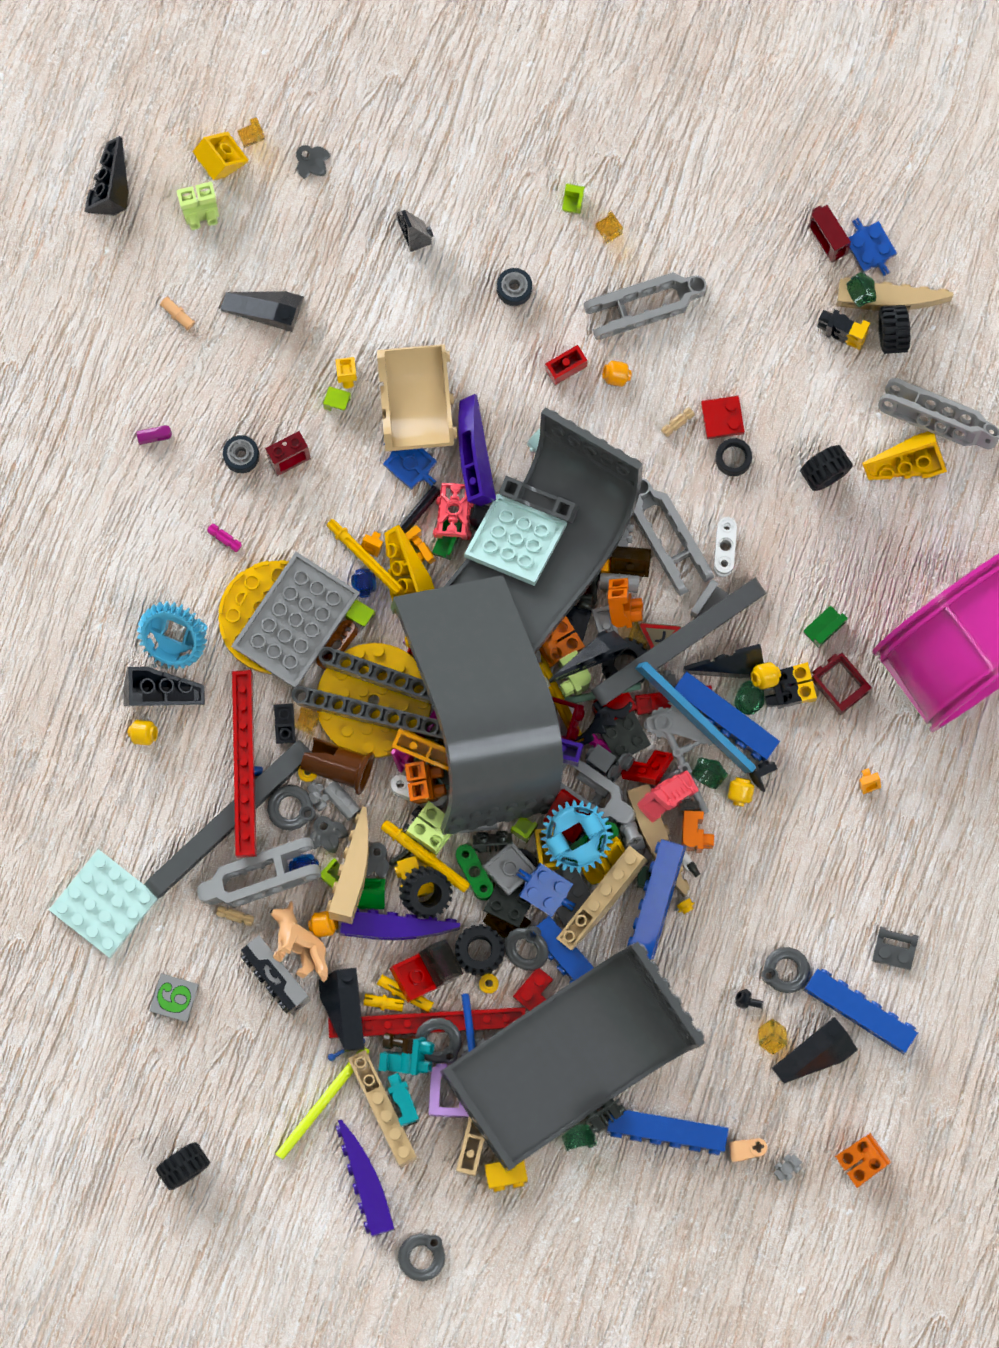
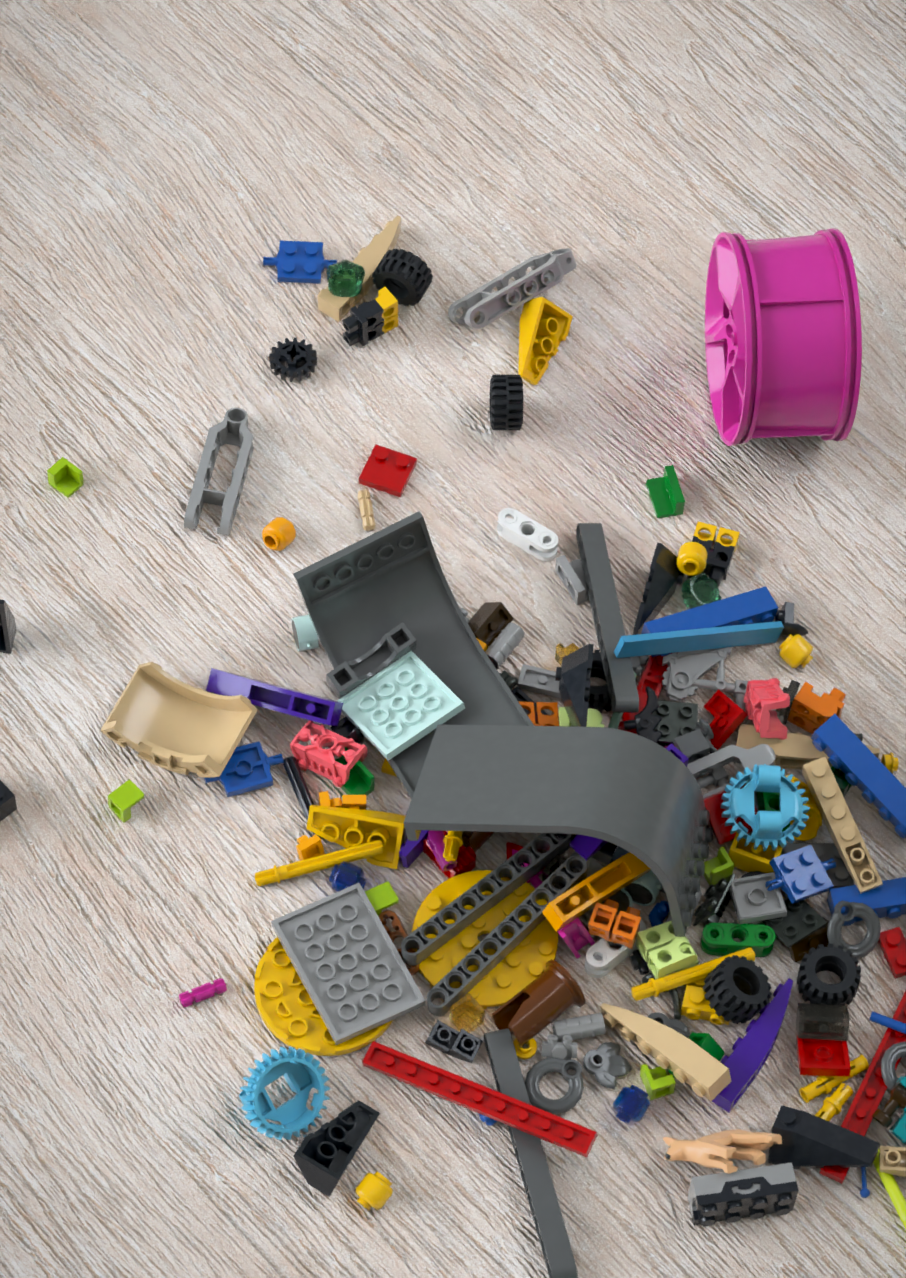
camera: 65 degrees left, 20 degrees down
magenta bar [136,425,172,445] -> none
light grey piece [197,837,321,908] -> none
tan axle [216,905,254,926] -> none
wheel [223,435,260,473] -> none
dark red window [265,431,311,476] -> none
light orange head [308,911,339,938] -> none
yellow tile [335,357,357,389] -> none
yellow plate [479,974,499,994] -> none
wheel [497,268,532,306] -> none
red brick [545,345,588,385] -> none
clear yellow panel [595,210,623,243] -> none
orange hips [608,578,643,628] -> none
light grey piece [620,821,646,851] -> none
light grey piece [633,478,714,596] -> none
piece [639,623,681,649] -> none
clear green hair [692,758,728,789] -> none
black tyre [716,438,752,476] -> none
dark red window [808,205,851,263] -> none
dark red window [812,653,872,715] -> none
light orange tile [859,768,881,794] -> none
none -> black gear [269,337,317,382]

